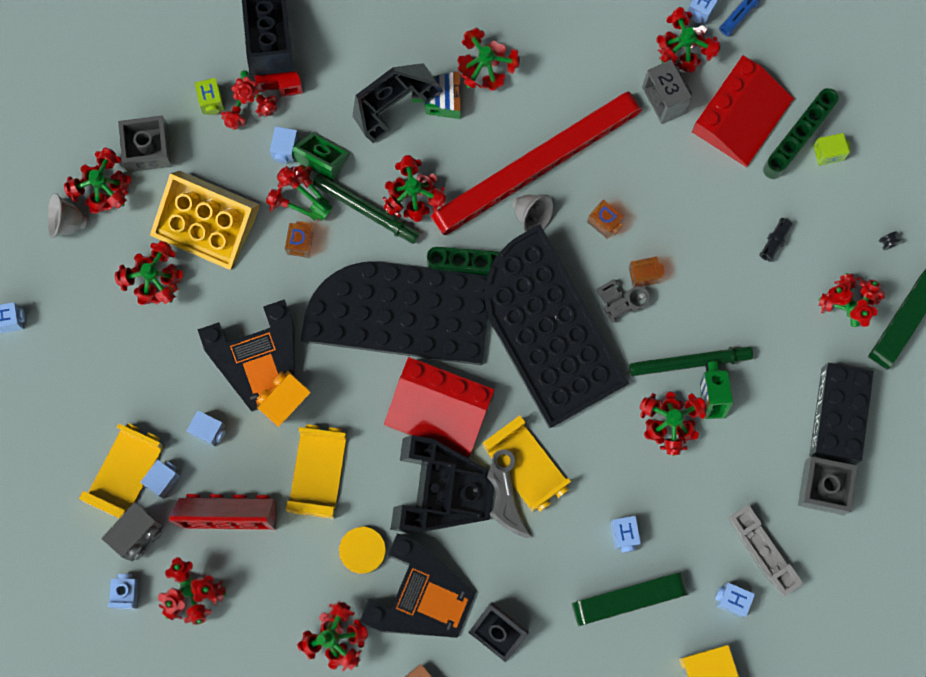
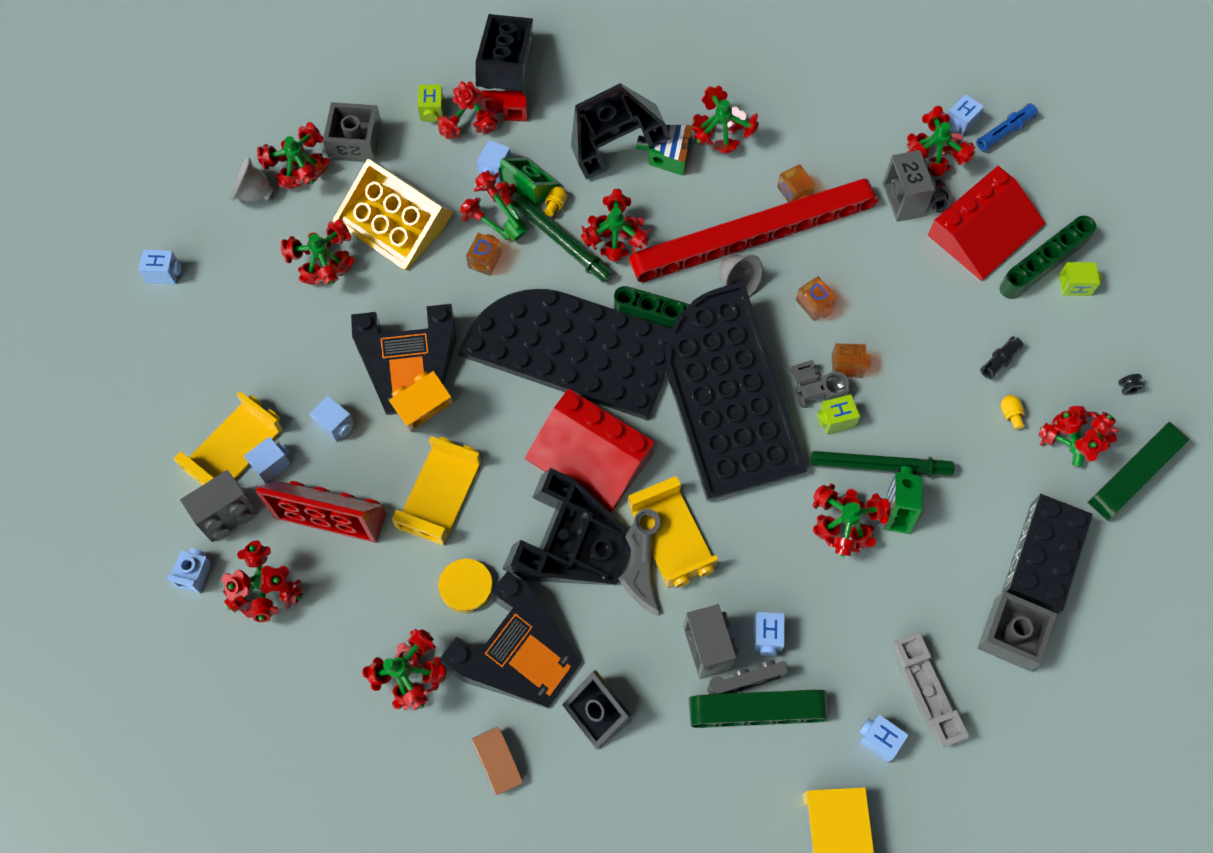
camera: 15 degrees right, 10 degrees down
none -> yellow cylinder [545,187,568,217]
none -> dark grey brick [683,604,739,679]
none -> dark grey plate [707,660,787,694]
none -> clear orange brick [777,164,816,202]
none -> lime brick [817,394,860,435]
none -> black pin [930,180,949,213]
none -> yellow cylinder [1000,395,1025,430]

